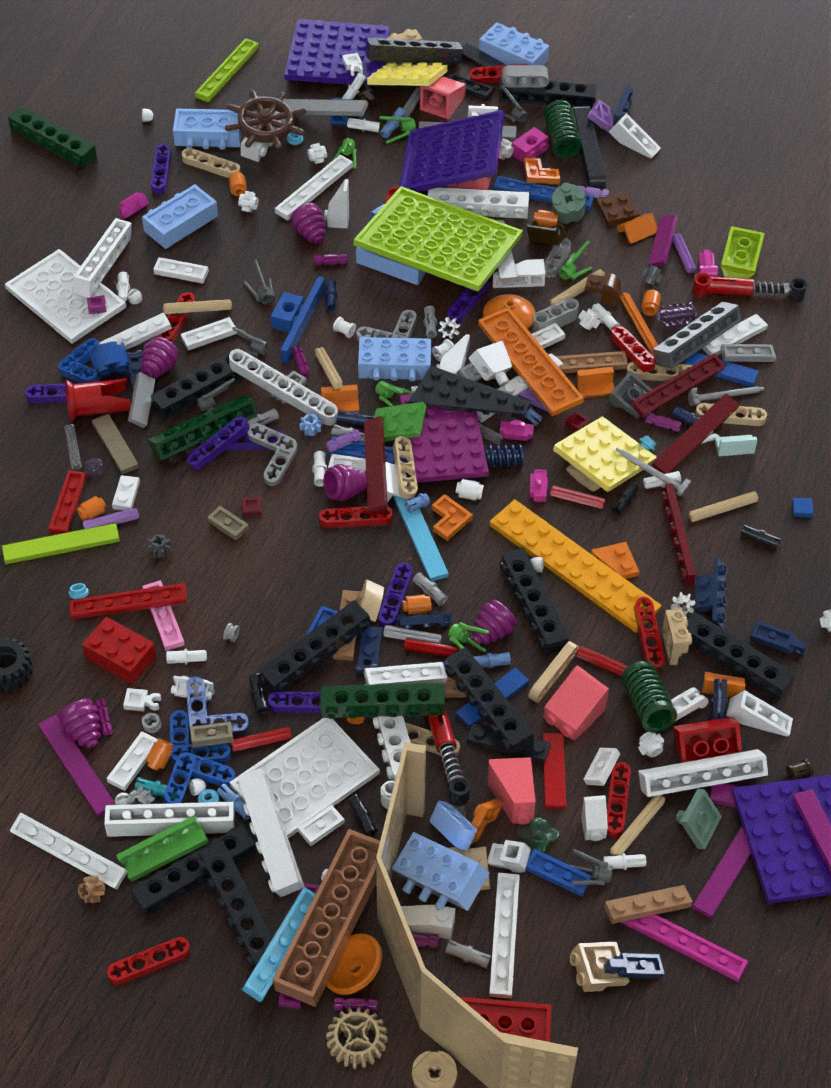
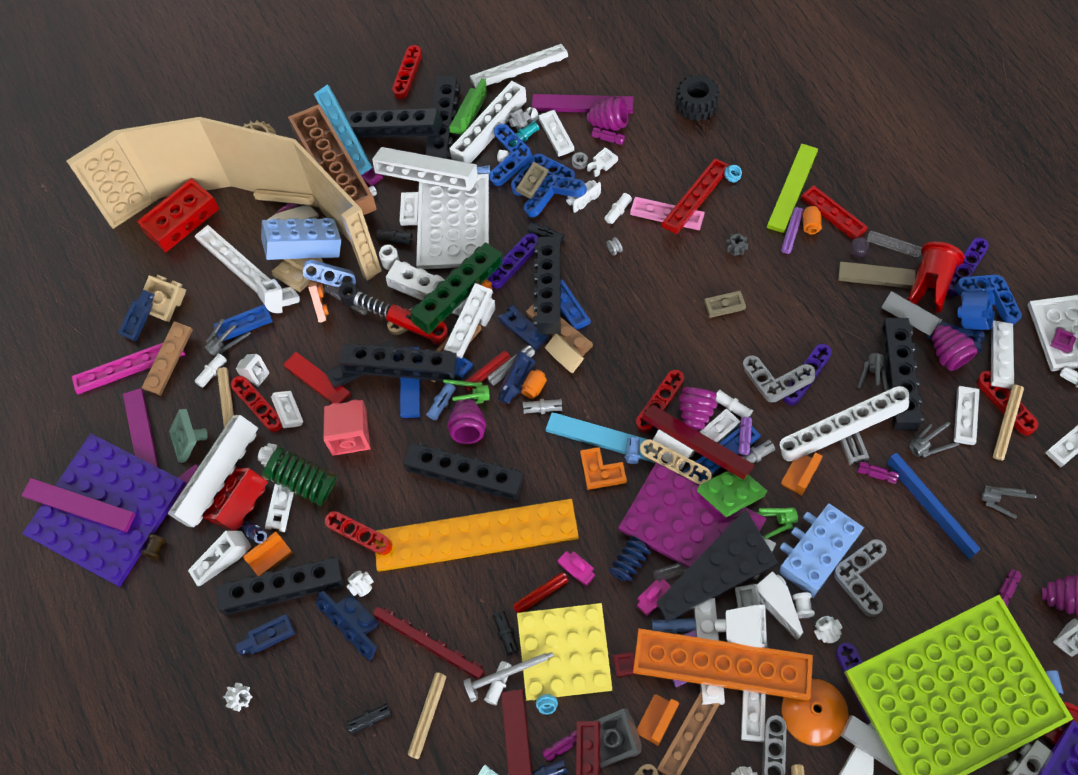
camera: 135 degrees right, 10 degrees up
medium nougat gear [78,876,105,903] -> none
red brick [82,617,157,684] -> none
white plate [112,475,140,511] -> none
white hinge [128,289,142,304] -> none
orange brick [145,738,173,771] -> none
dark green brick [148,395,258,461] -> none
dark purple beam [187,417,250,470] -> none
medium azure plate [198,789,219,803] -> none
red axle [231,727,291,751] -> none
light grey pin [241,408,279,426] -> none
dark red tile [242,497,262,517] -> none
blue brick [271,292,304,333] -> none
light blue gear [299,413,322,436] -> none
tan axle [315,347,343,389] -> none
dark blue pin [324,279,338,312] -> none
white bush [333,317,356,338] -> none
dark blue pin [337,410,374,426] -> none
dark purple beam [379,563,412,628] -> none
light grey pin [423,306,438,338] -> none
light grey pin [445,939,491,969] -> none
white brick [456,479,484,501] -> none
coral slope [487,758,535,825] -> none
clear green plate [517,817,559,852] -> none
tan beam [528,641,579,703] -> none
white hinge [530,557,544,573] -> none
red axle [576,646,628,676] -> none
orange wing [591,542,639,579] -> none
tan plate [662,609,692,665] -> none

